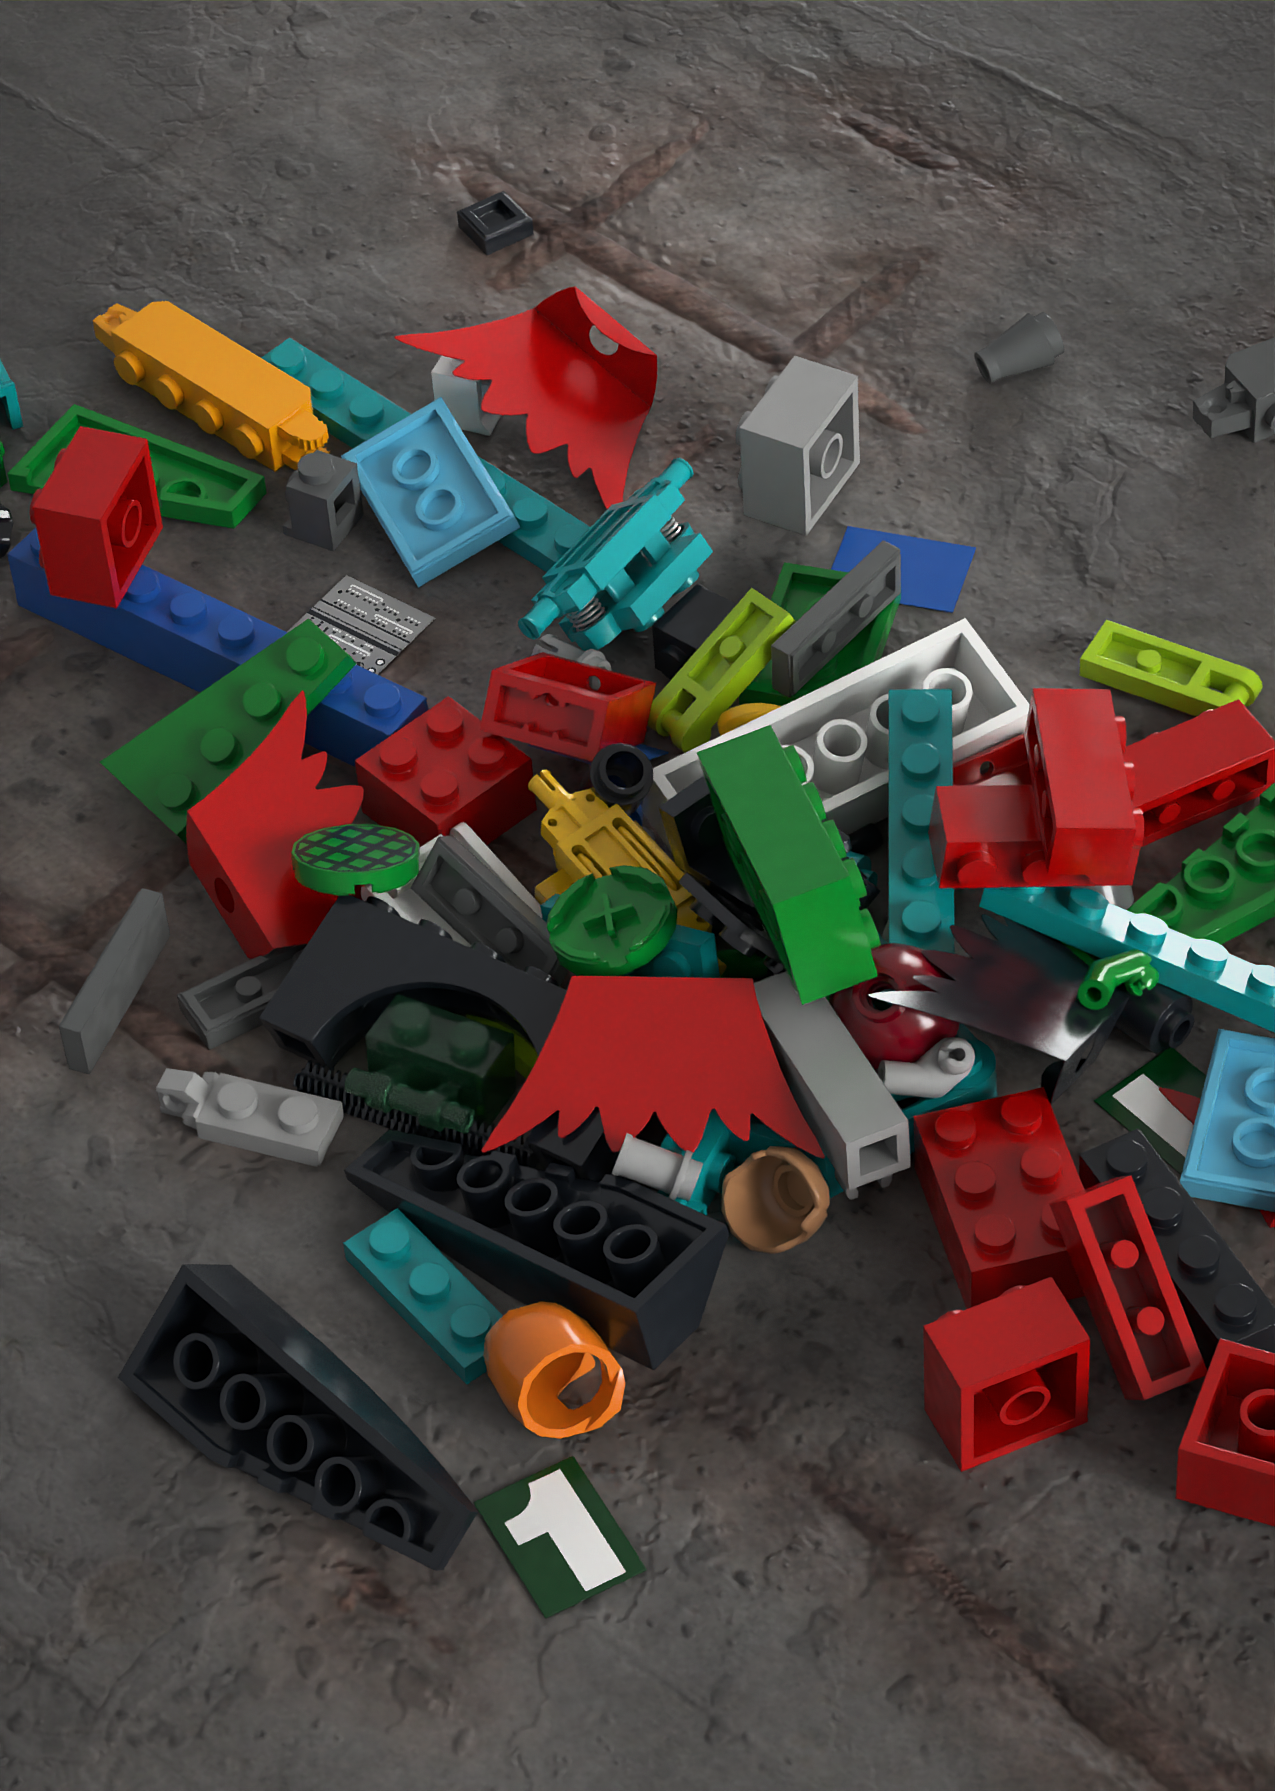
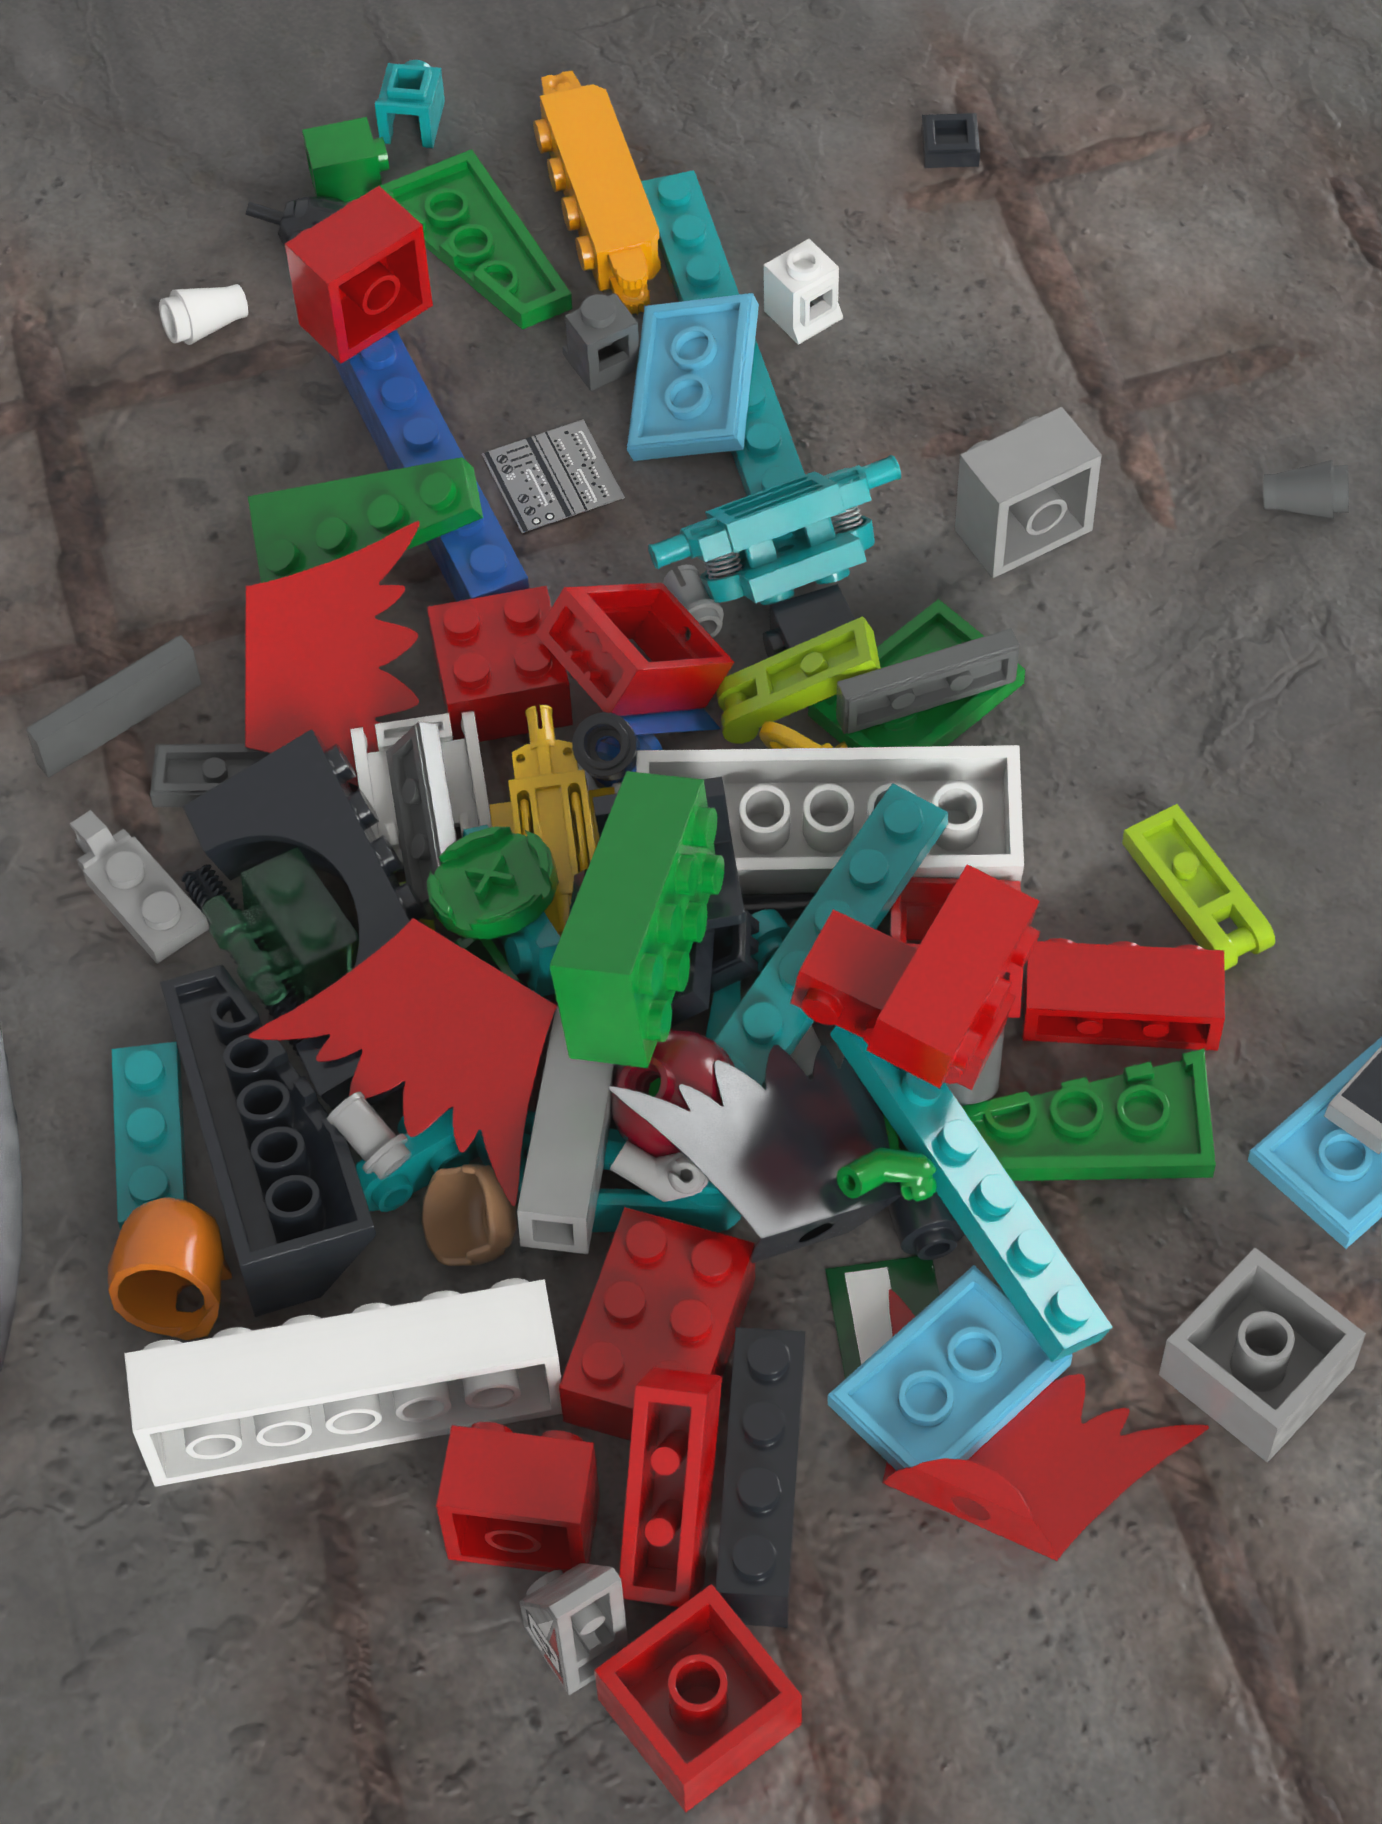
camera: 30 degrees right, 10 degrees up
green tile [291,824,420,896] -> none
red piece [394,286,657,510] -> none
sticker [473,1456,647,1619] -> none
blue sticker [831,526,976,613] -> none
none -> white brick [124,1278,562,1487]
none -> light grey slope [519,1563,628,1695]

